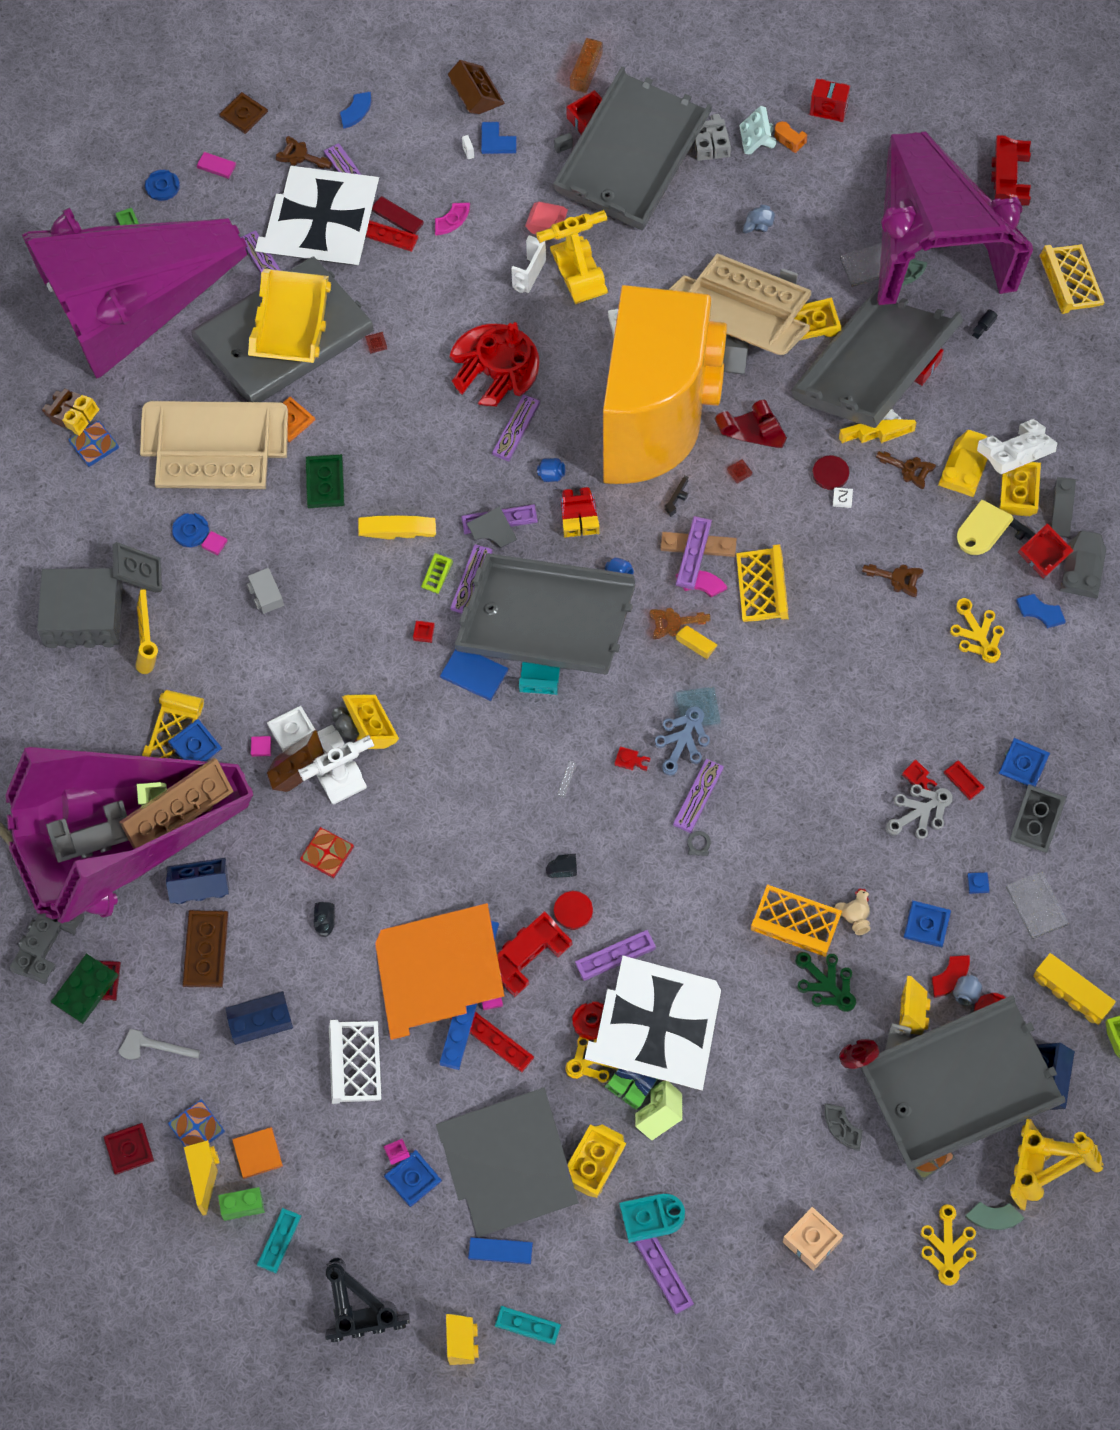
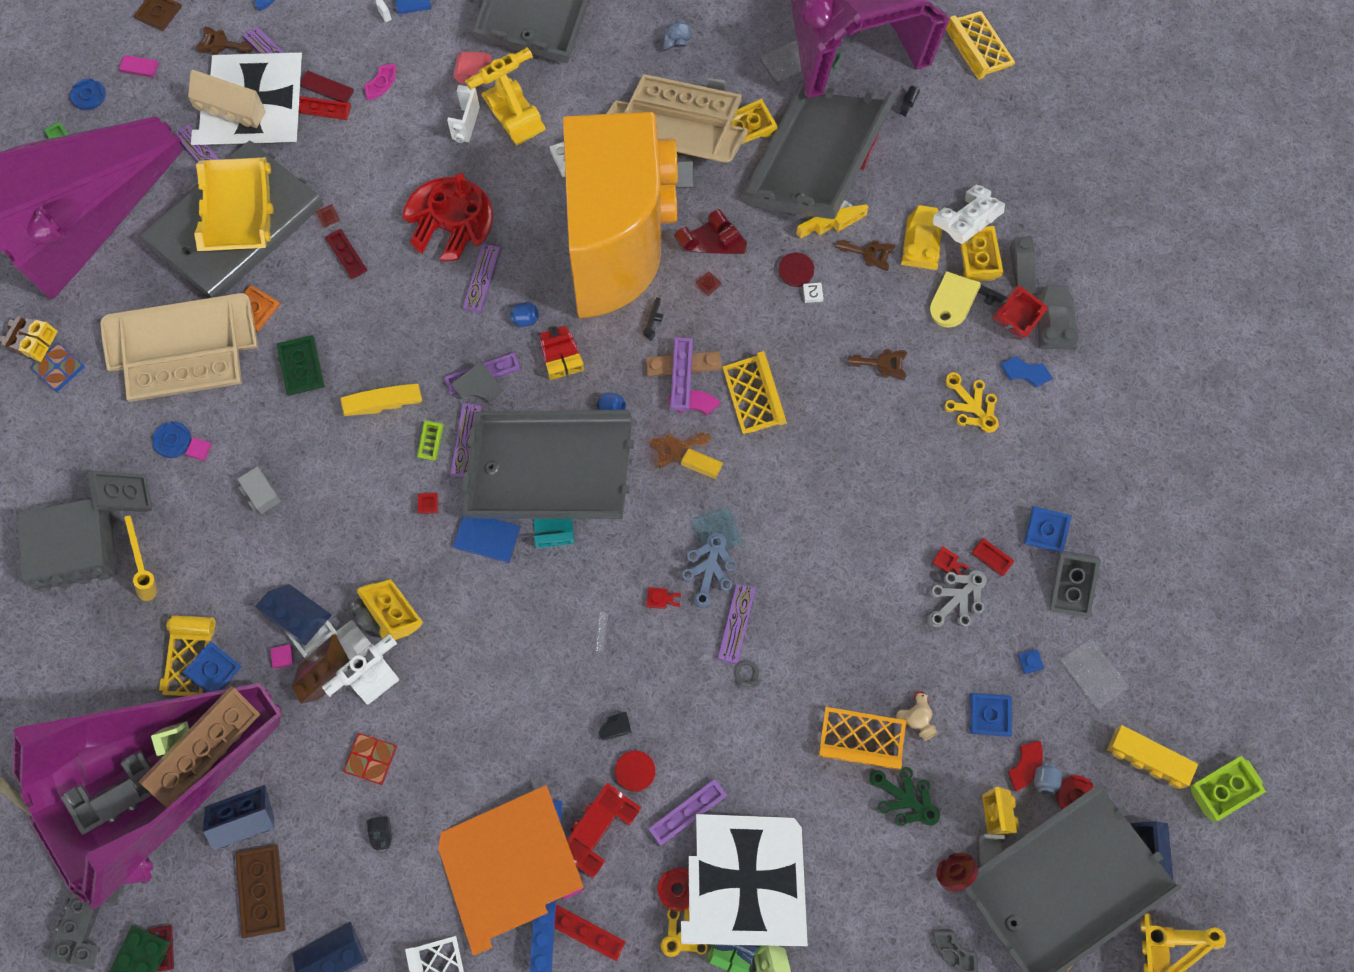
camera: 15 degrees left, 5 degrees up
none -> tan slope [188,69,266,129]
none -> dark blue slope [255,584,332,646]
none -> dark red tile [325,229,368,279]

